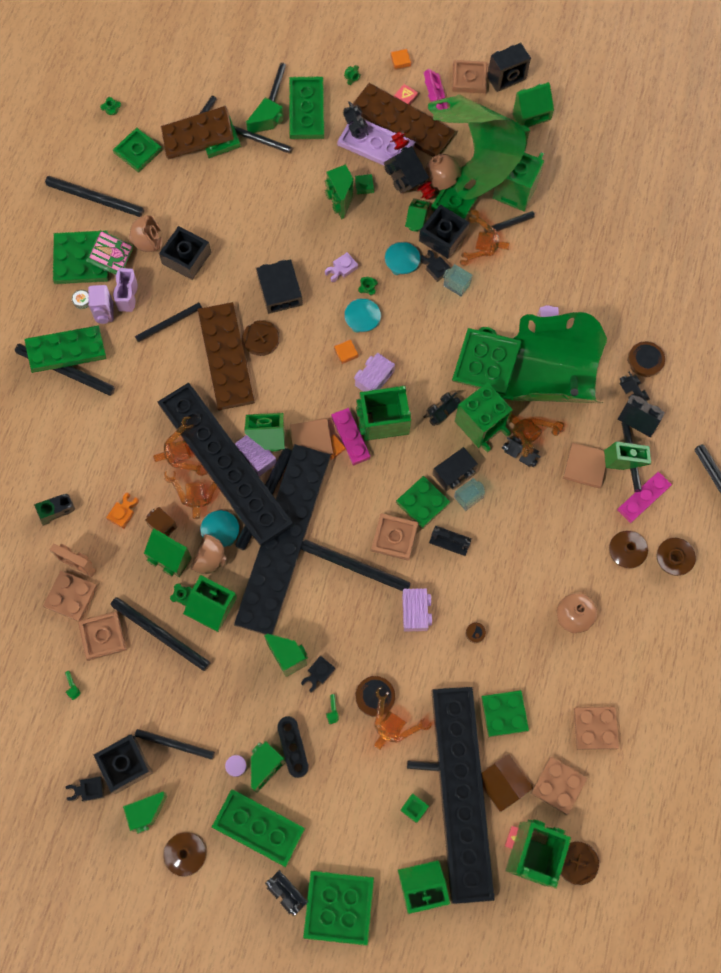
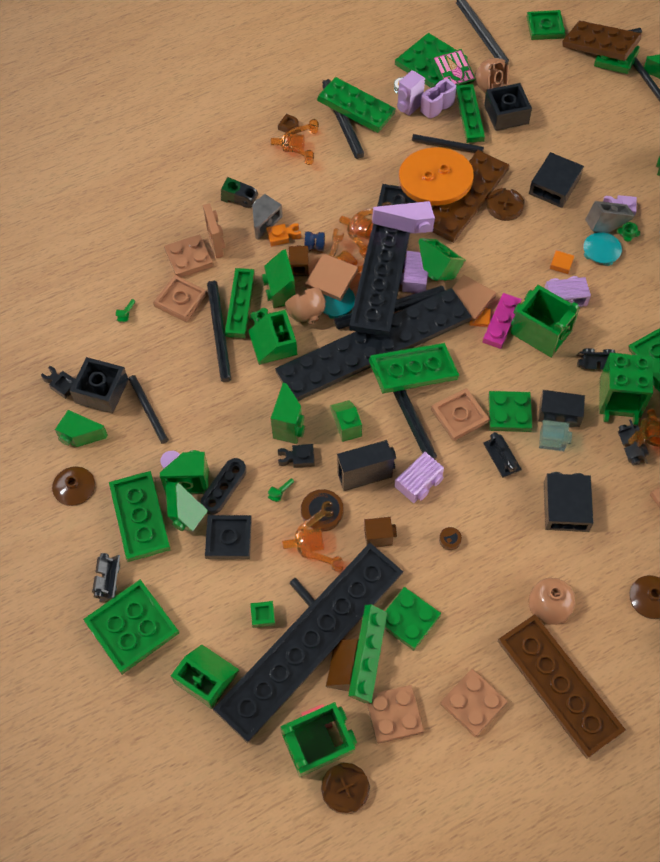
camera: 50 degrees right, 10 degrees down
none -> slope [166,482,208,531]
none -> black plate [205,515,252,560]
none -> green plate [225,268,255,338]
none -> flat silver slope [252,194,283,240]
none -> clear orange piece [271,119,319,165]
none -> reddish brown tile [278,114,299,134]
none -> dark blue wheel [304,231,325,251]
none -> nougat tile [305,253,358,301]
none -> green slope [330,400,362,442]
none -> black brick [337,440,396,491]
none -> green plate [348,604,387,703]
none -> reddish brown brick [364,517,397,547]
none -> green plate [369,343,459,394]
none -> lavender slope [372,201,435,233]
none -> orange plate [399,147,474,206]
none -> green plate [456,84,485,143]
none -> reddish brown plate [497,614,626,759]
none -> black brick [544,472,594,532]
none -> flat silver slope [585,201,634,233]

